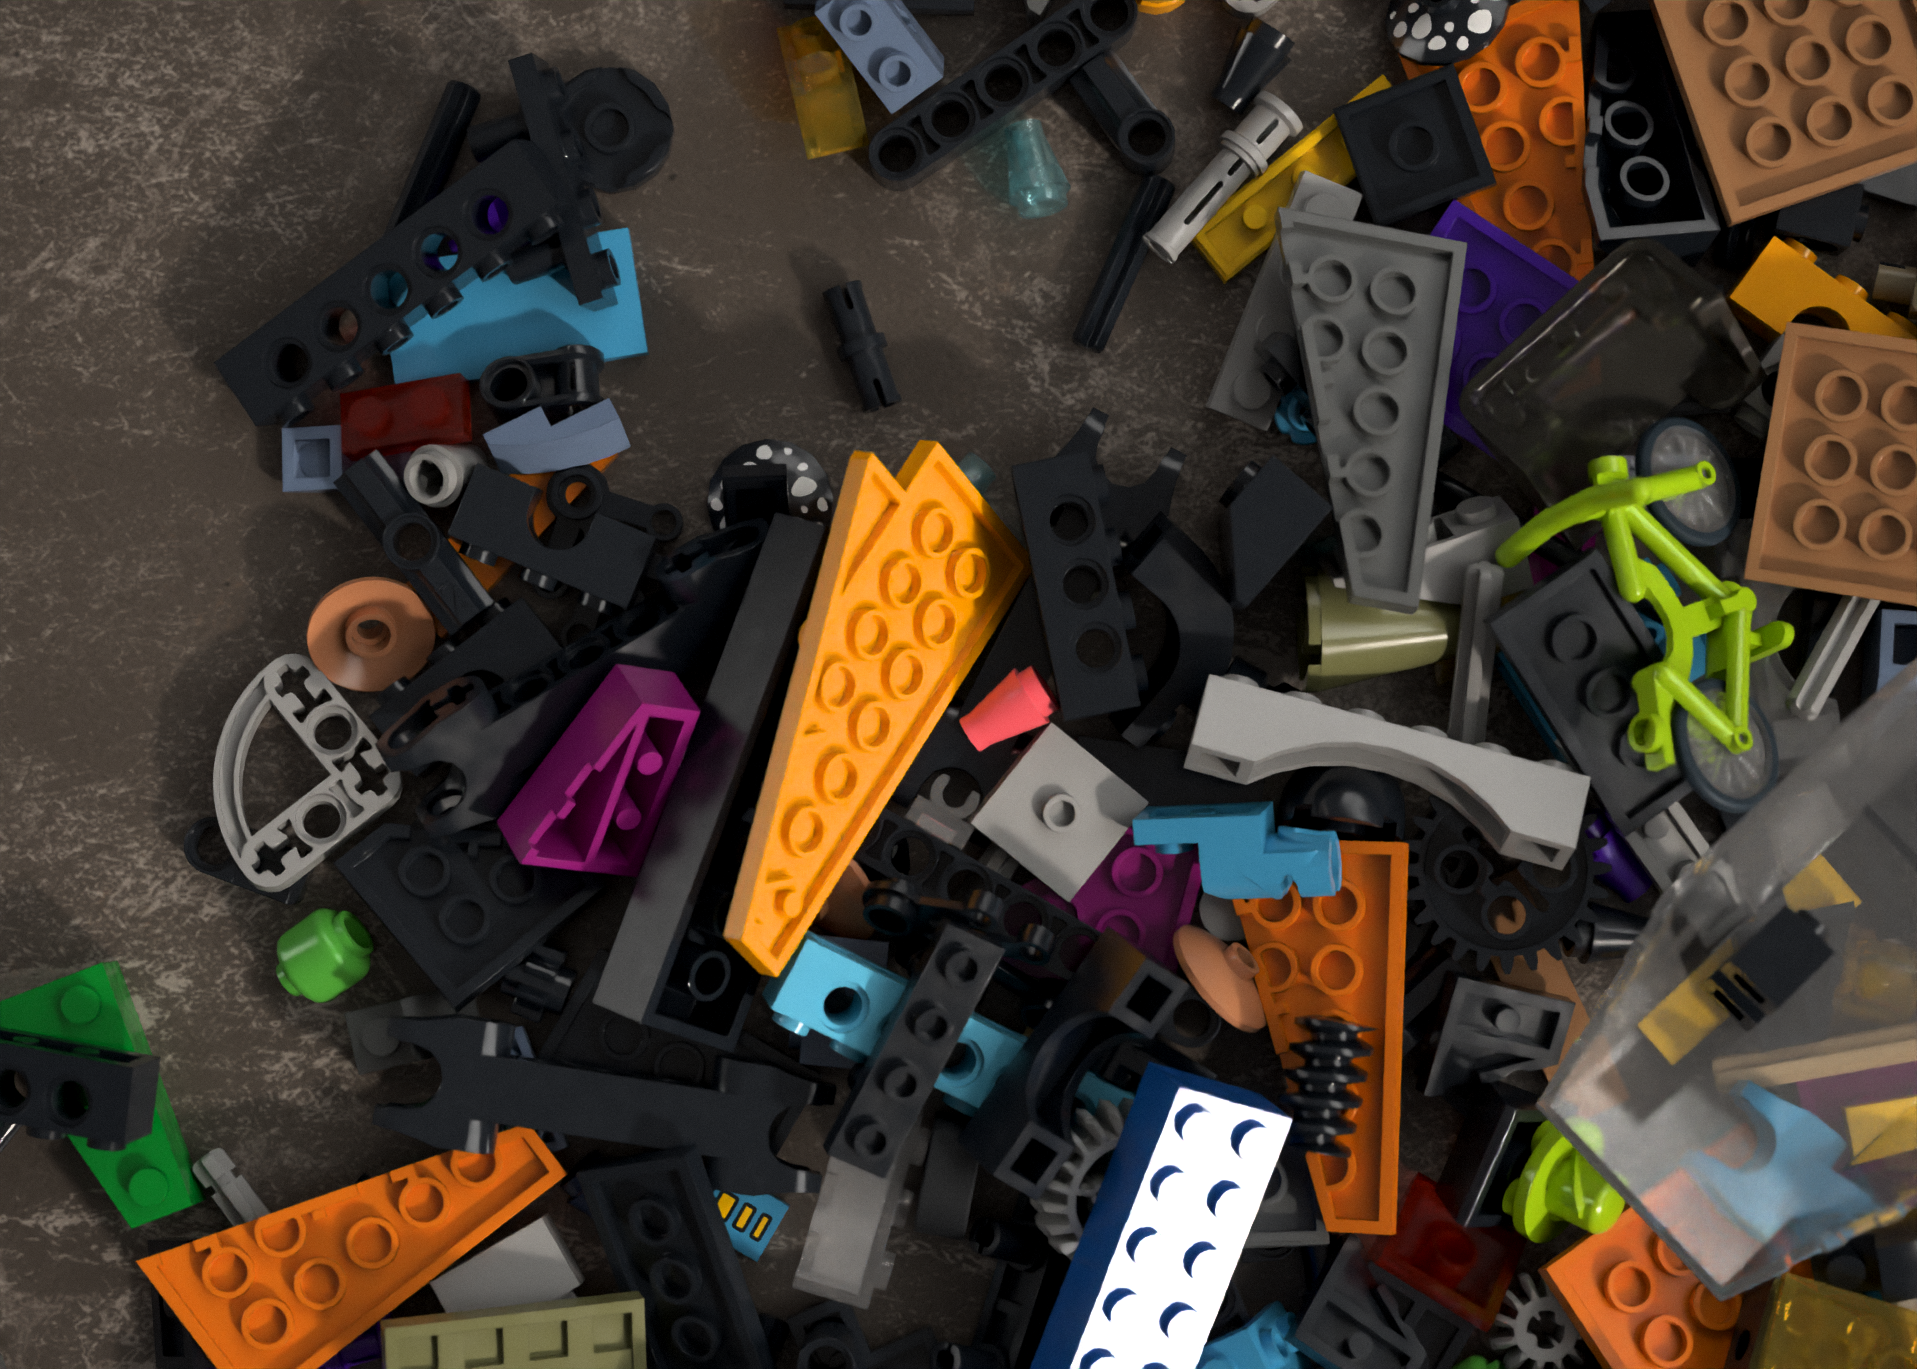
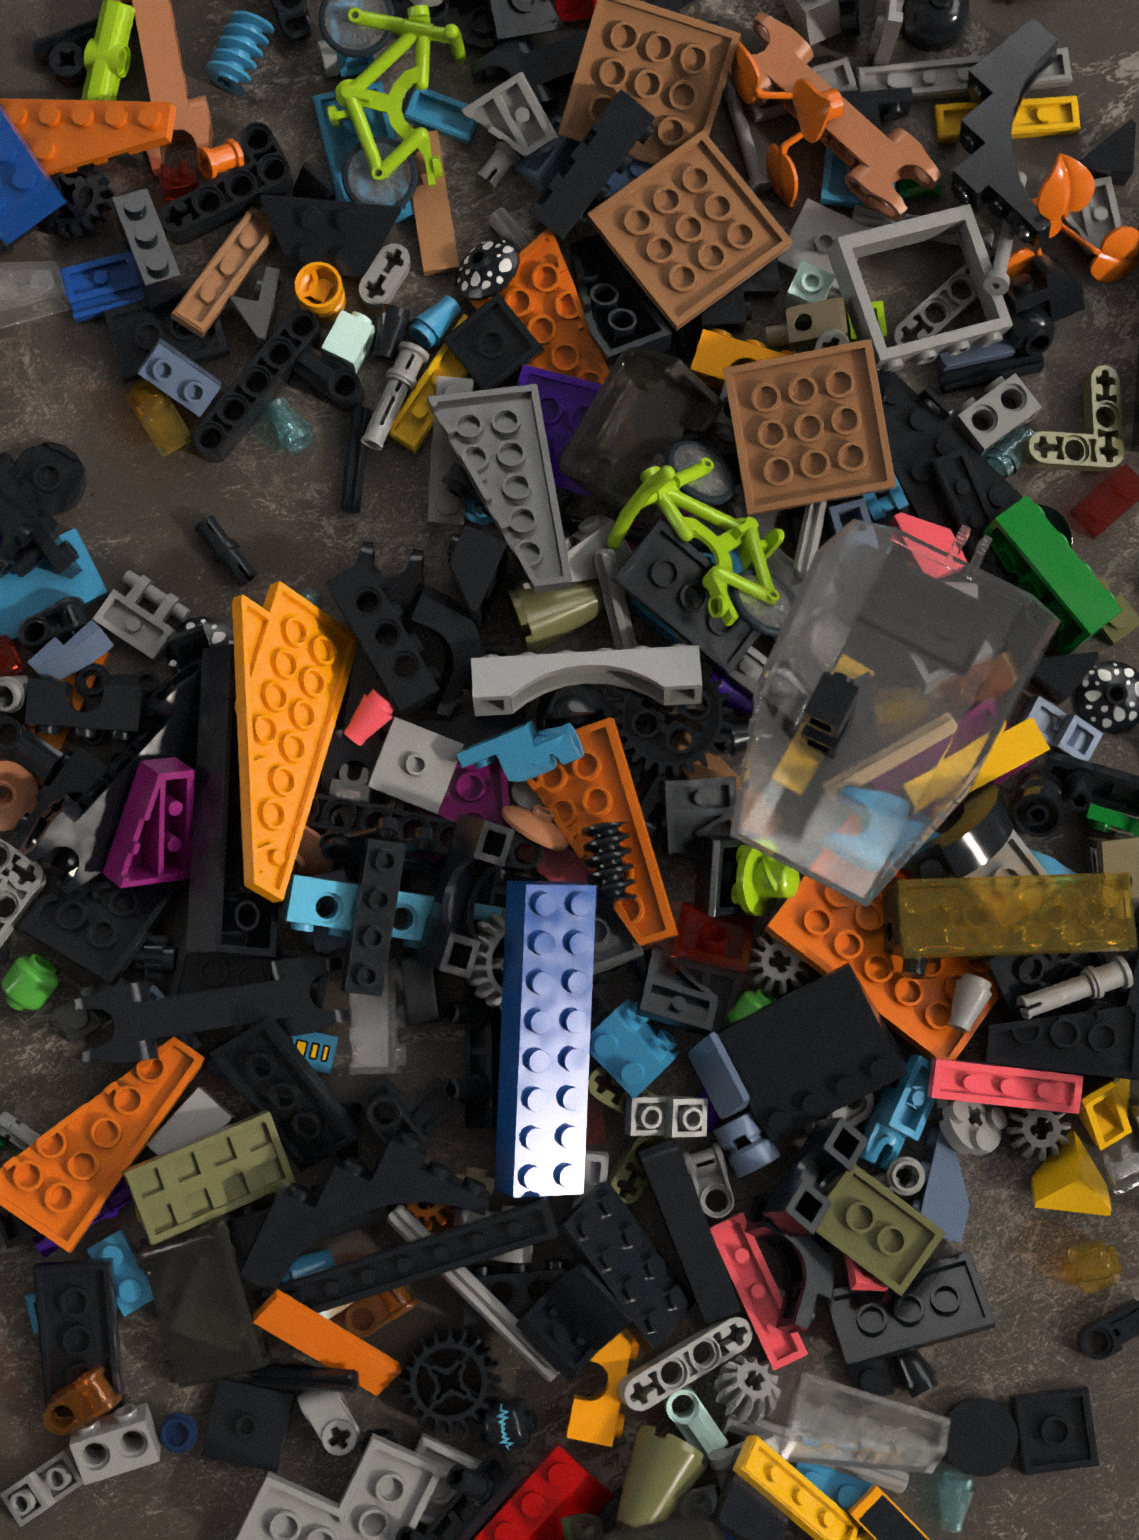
camera: 25 degrees left, 5 degrees down
none -> light grey plate [92,570,191,662]
none -> light aqua brick [321,310,376,374]
none -> dark azure cone [409,295,461,349]
none -> coral plate [515,845,591,883]

